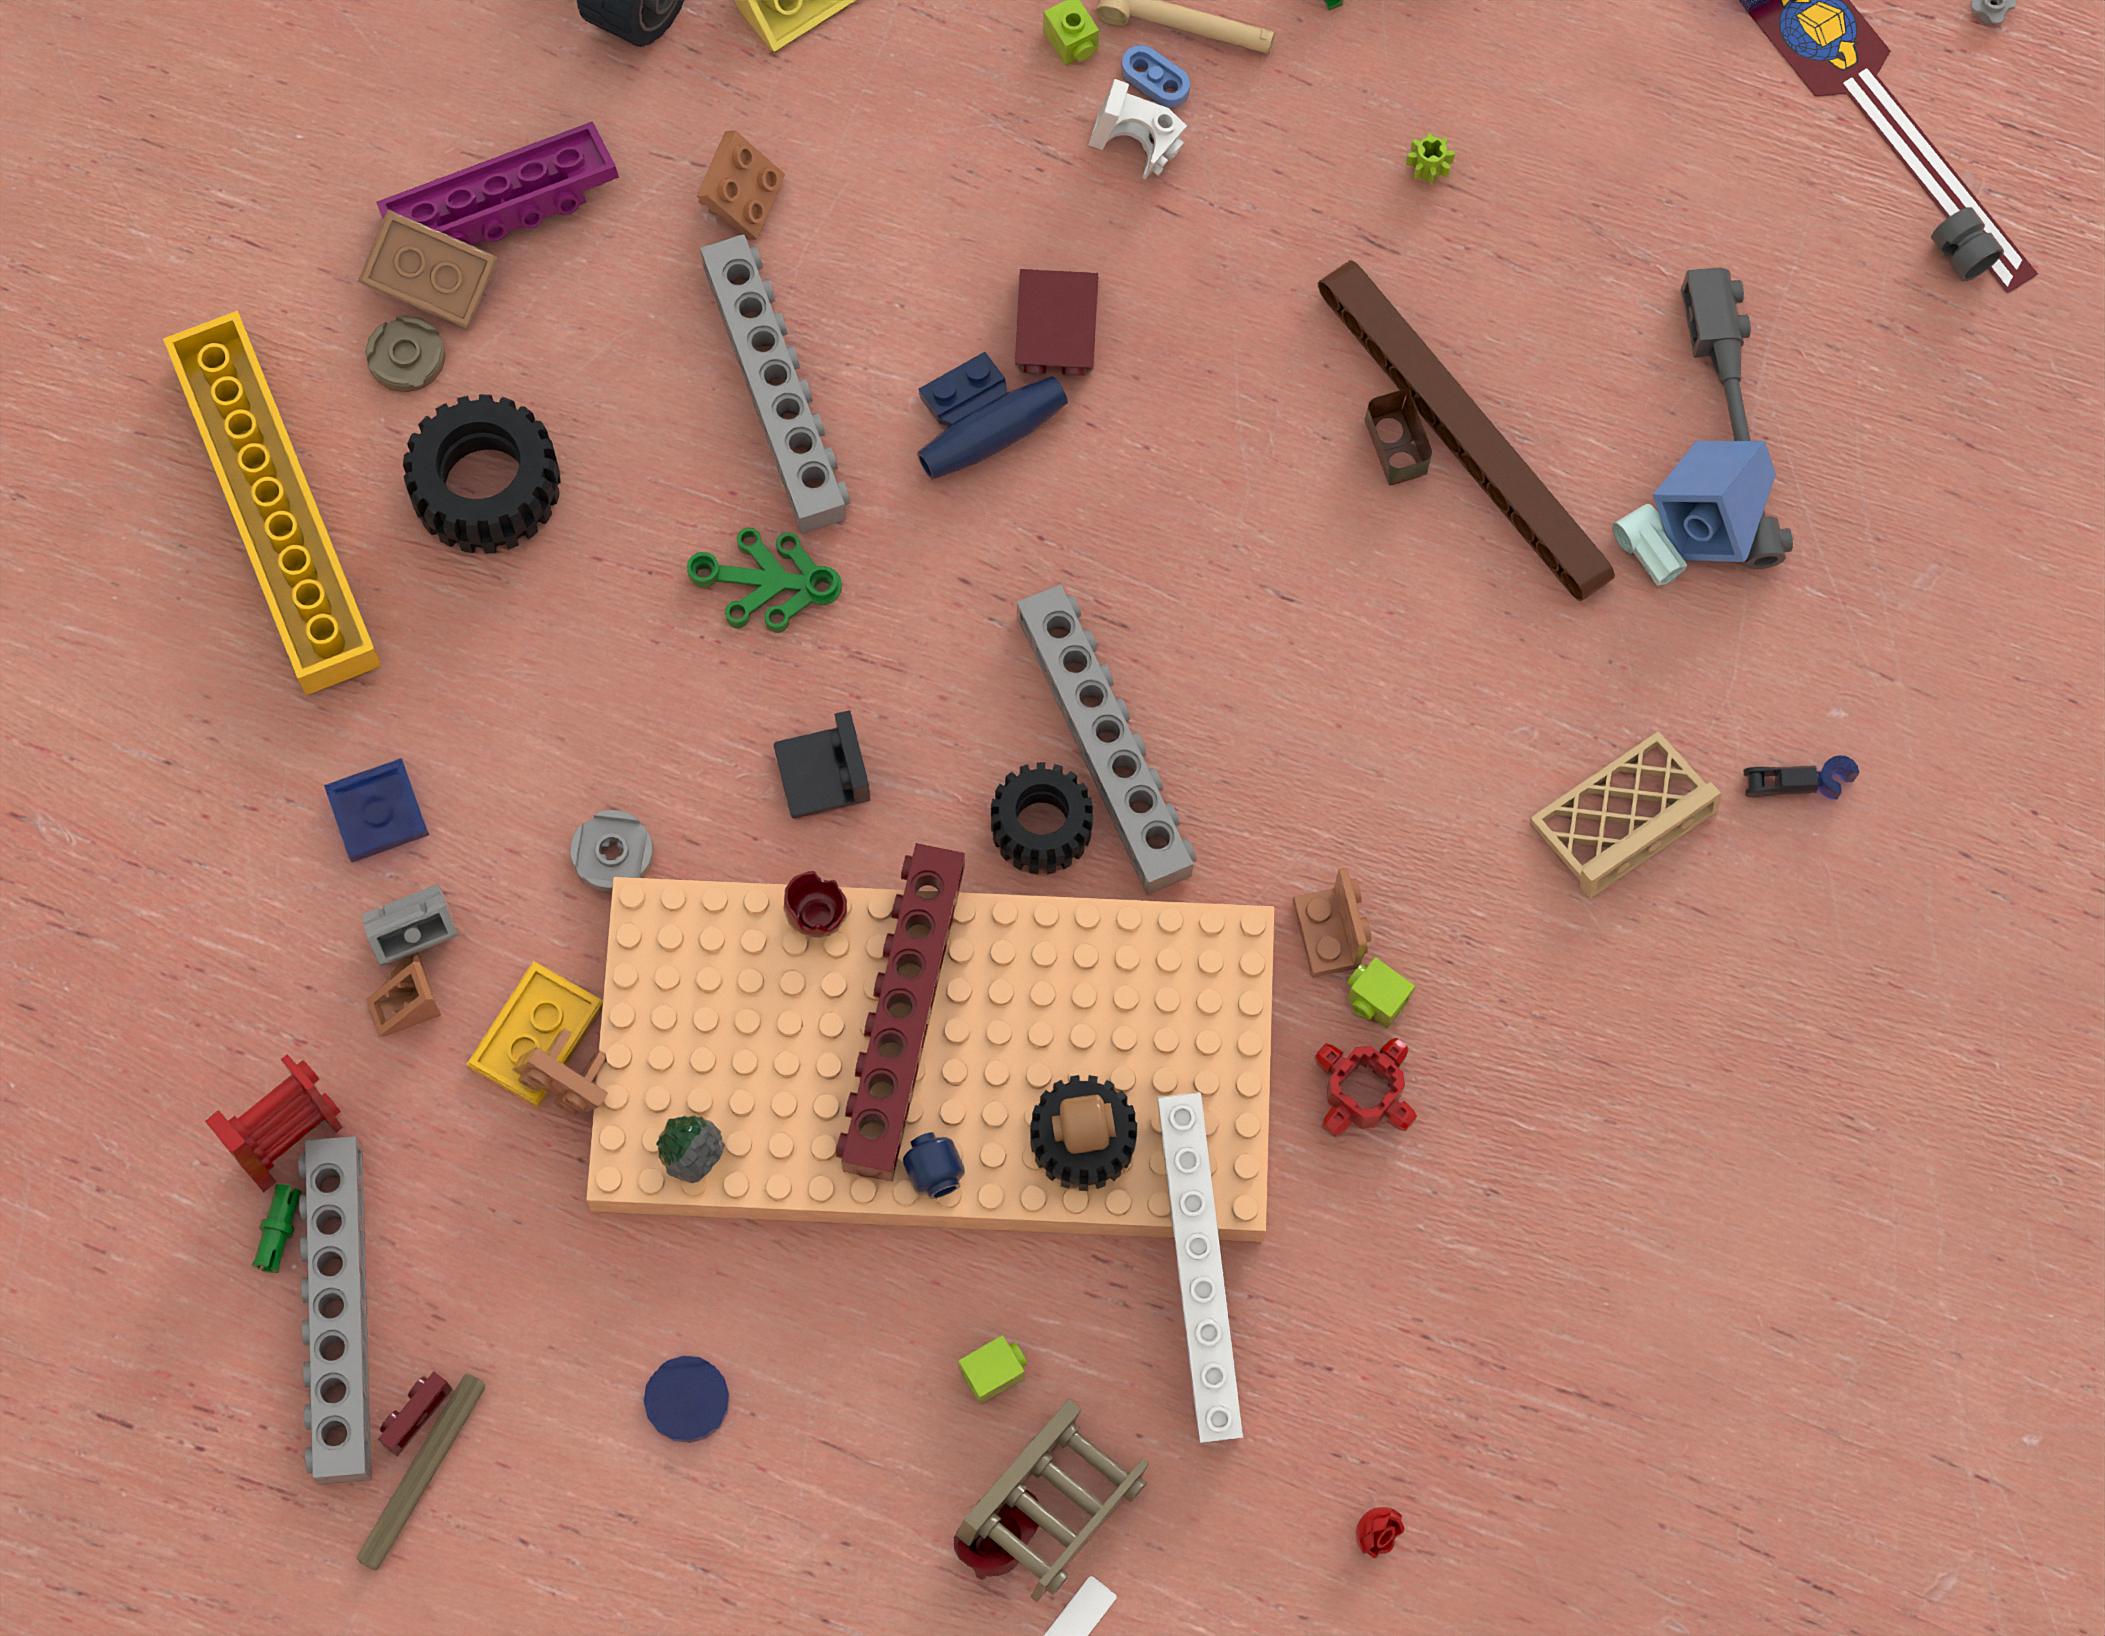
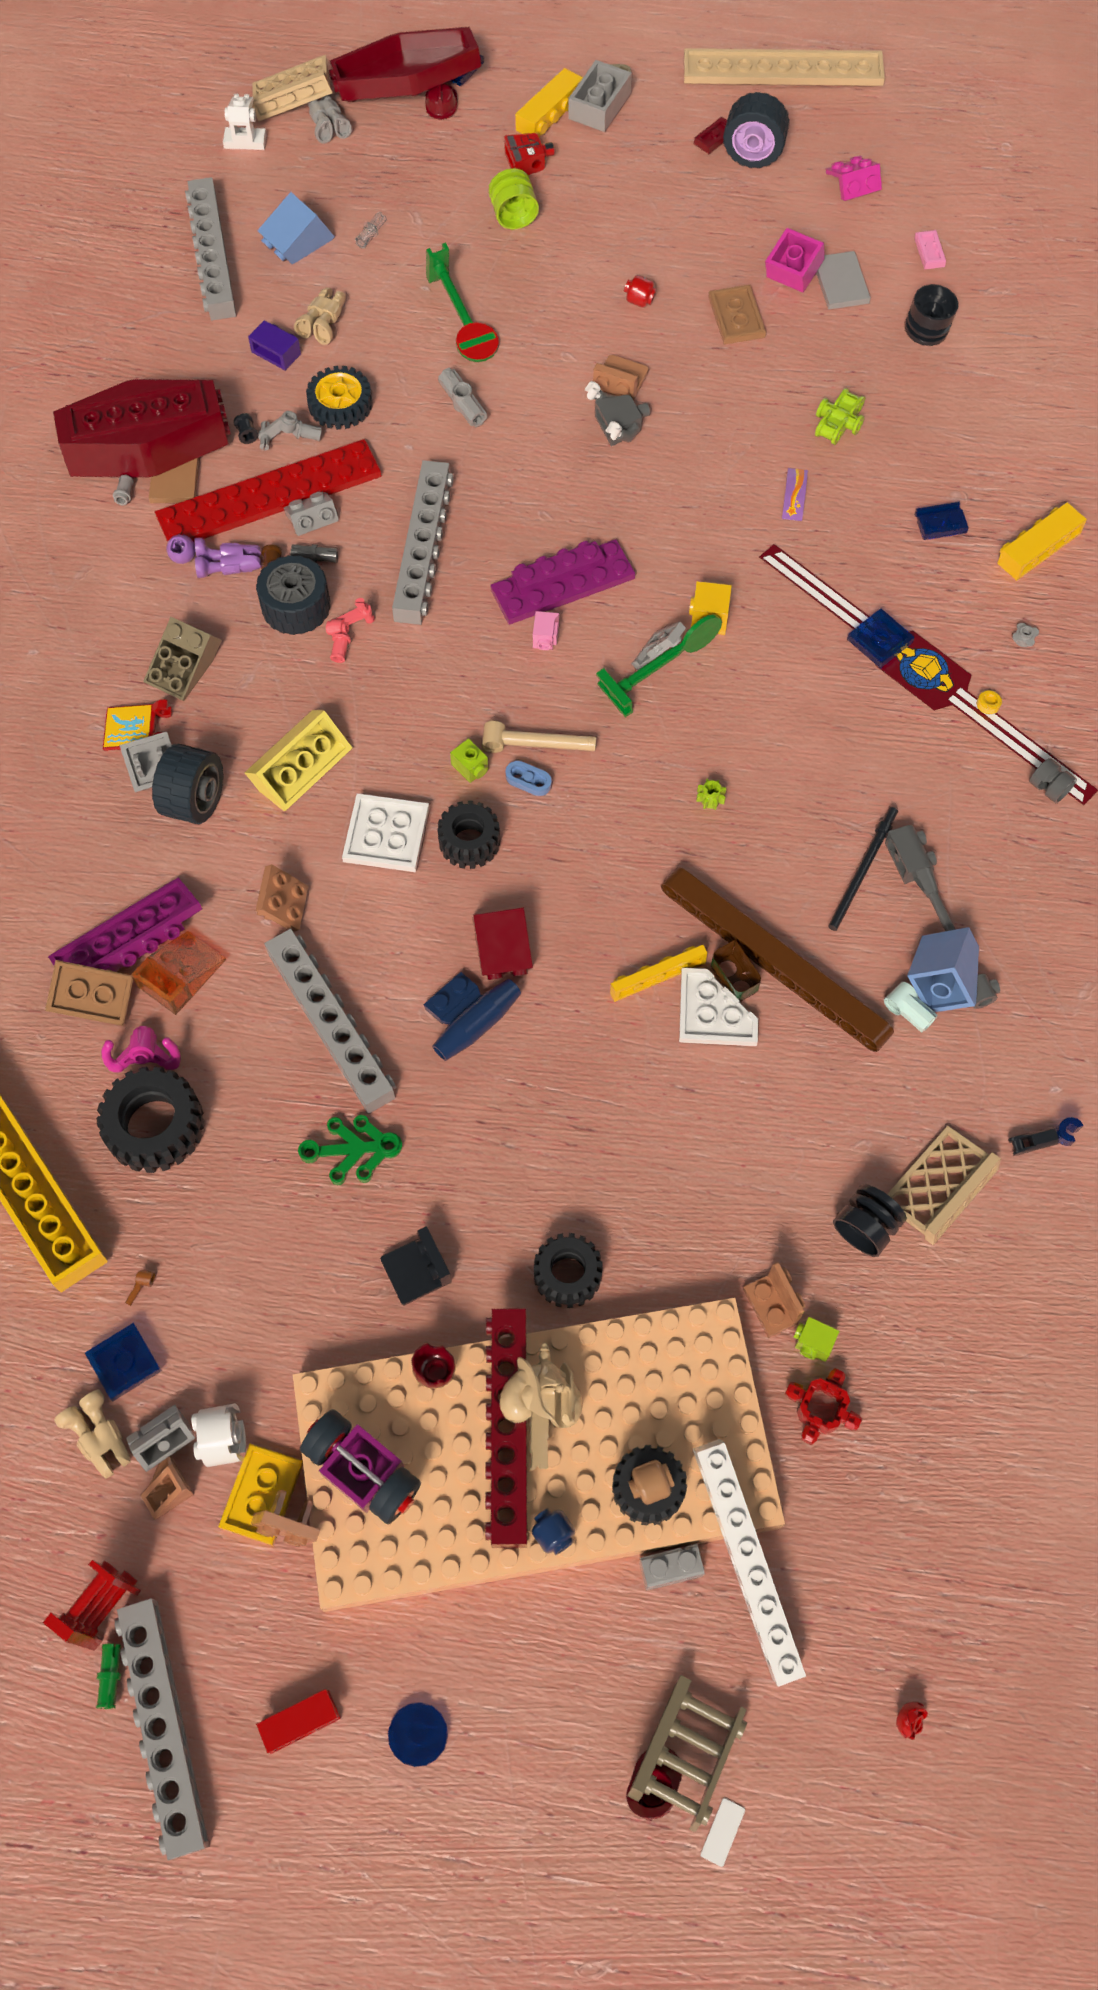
camera: 10 degrees left, 5 degrees down
dark tan axle [357,1374,485,1570] -> none
dark tan tile [365,316,446,392] -> none
dark red plate [378,1371,452,1457] -> none
light grey plate [570,810,654,893] -> none
piece [656,1115,725,1183] -> none
lime brick [958,1335,1027,1405] -> none
light grey brick [1017,584,1197,895] -> none
white tile [1088,79,1187,180] -> none
none -> tan piece [54,1389,131,1479]
none -> dark pink piece [101,1026,181,1073]
none -> dark orange hand [125,1270,156,1306]
none -> clear orange slope [131,931,226,1015]
none -> white brick [191,1404,246,1467]
none -> red piece [256,1689,341,1754]
none -> brick [300,1409,421,1525]
none -> white plate [342,794,429,872]
none -> black tyre [437,801,500,869]
none -> tan hair [500,1343,582,1471]
none -> yellow plate [610,945,707,1002]
none -> light grey brick [639,1544,705,1591]
none -> white plate [679,968,758,1046]
none -> black bar [828,807,898,931]
none -> black wheel [833,1184,907,1257]
none -> yellow tile [976,690,1002,714]

